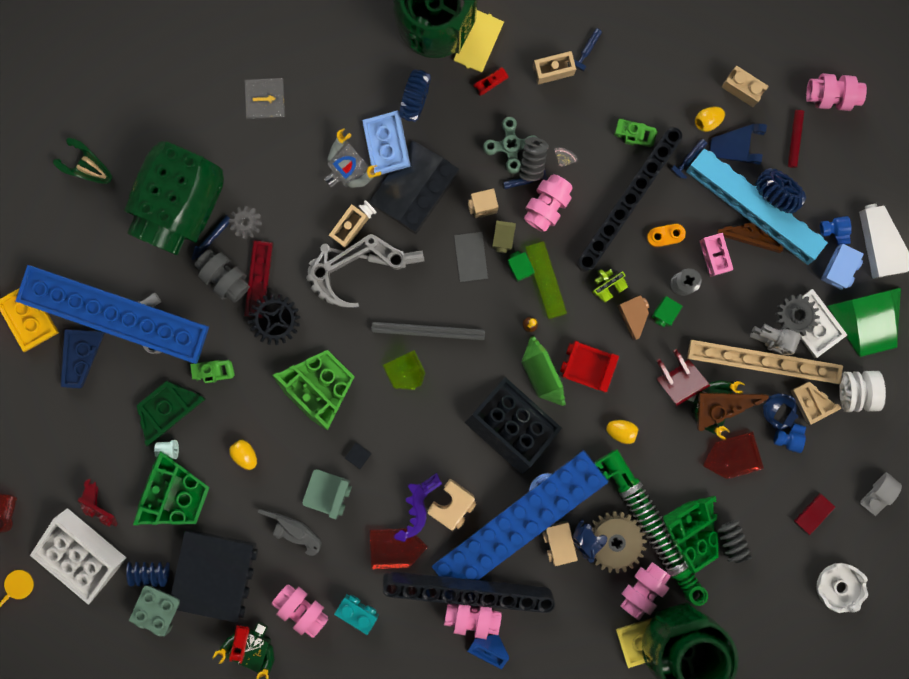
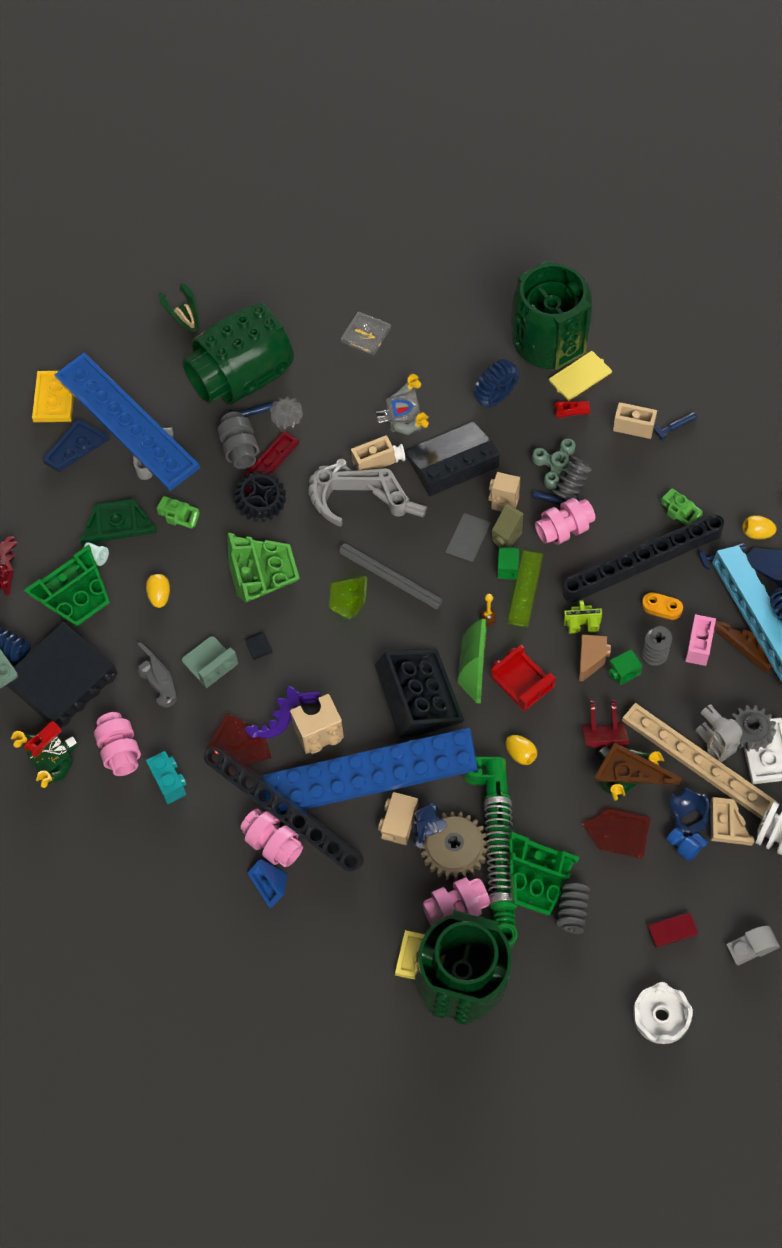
camera: 35 degrees right, 25 degrees down
light blue tile [362,110,411,174] -> none
clear tile [554,147,578,167] -> none

